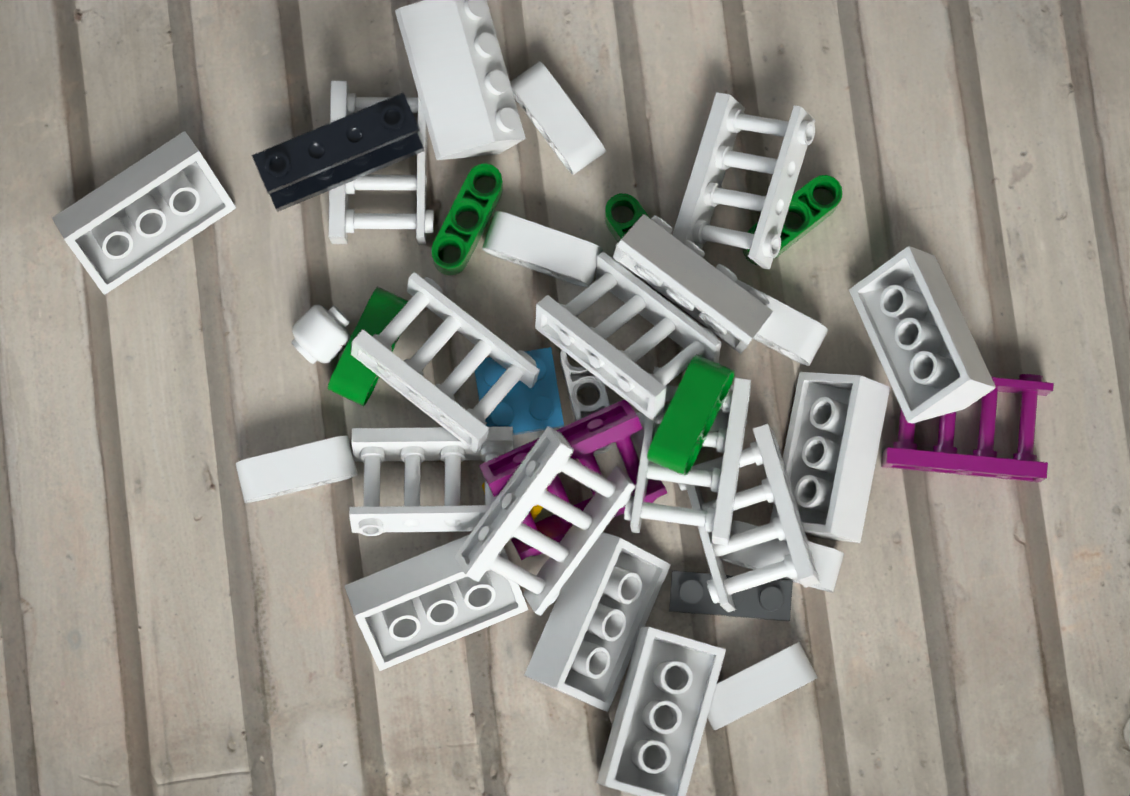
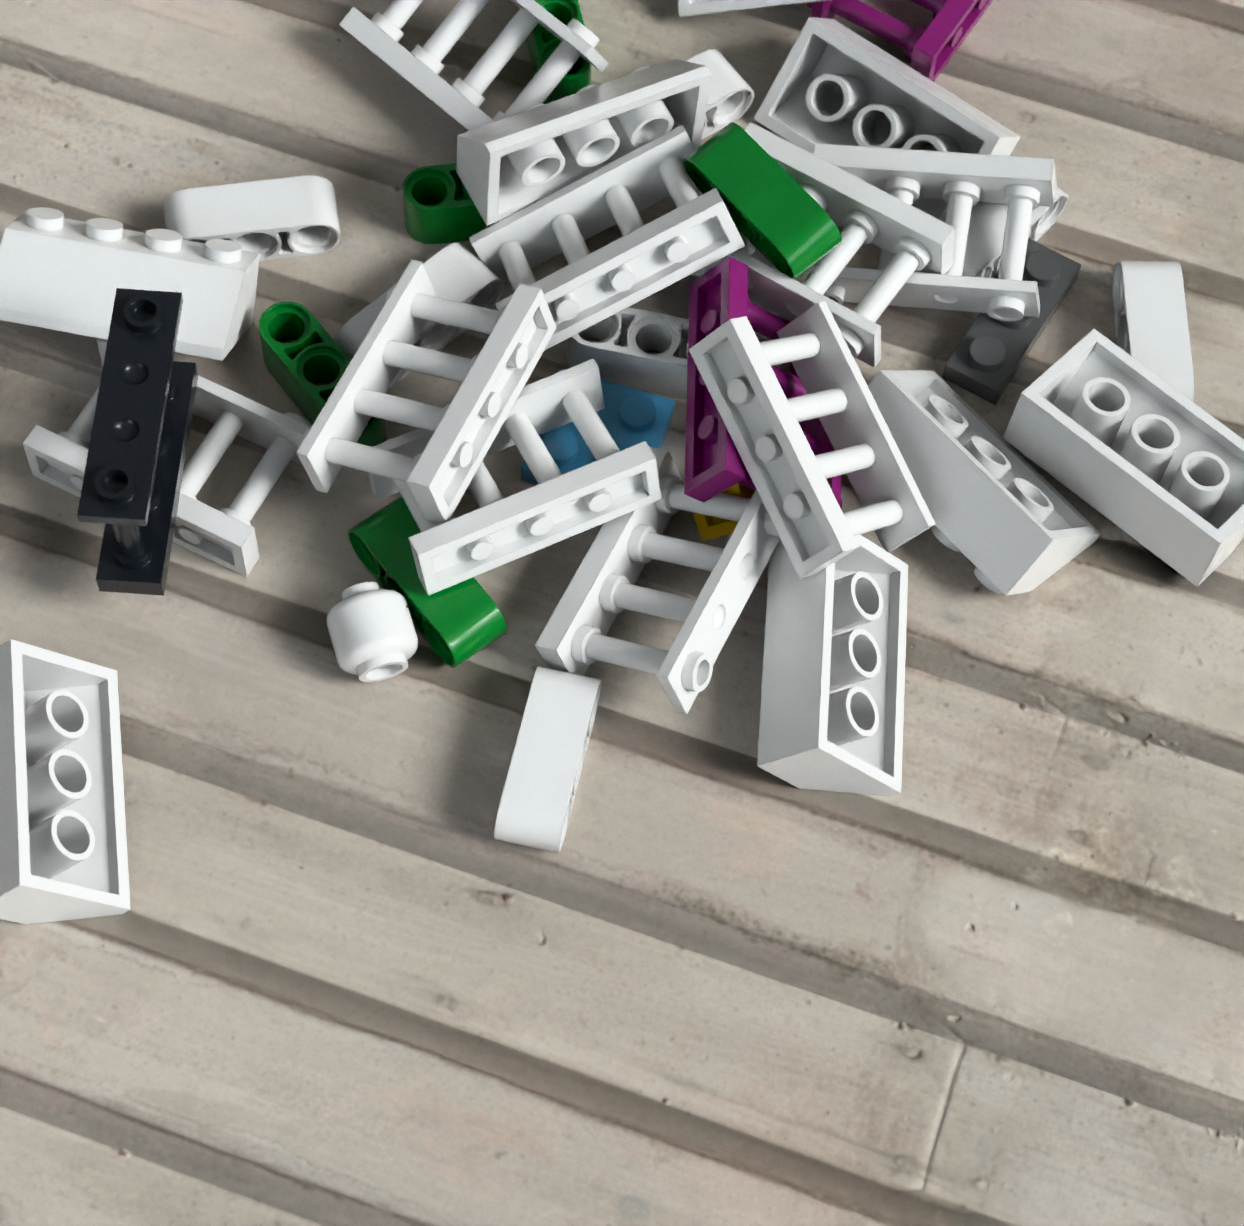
camera: 65 degrees left, 20 degrees down
none -> white fence [296,260,557,524]

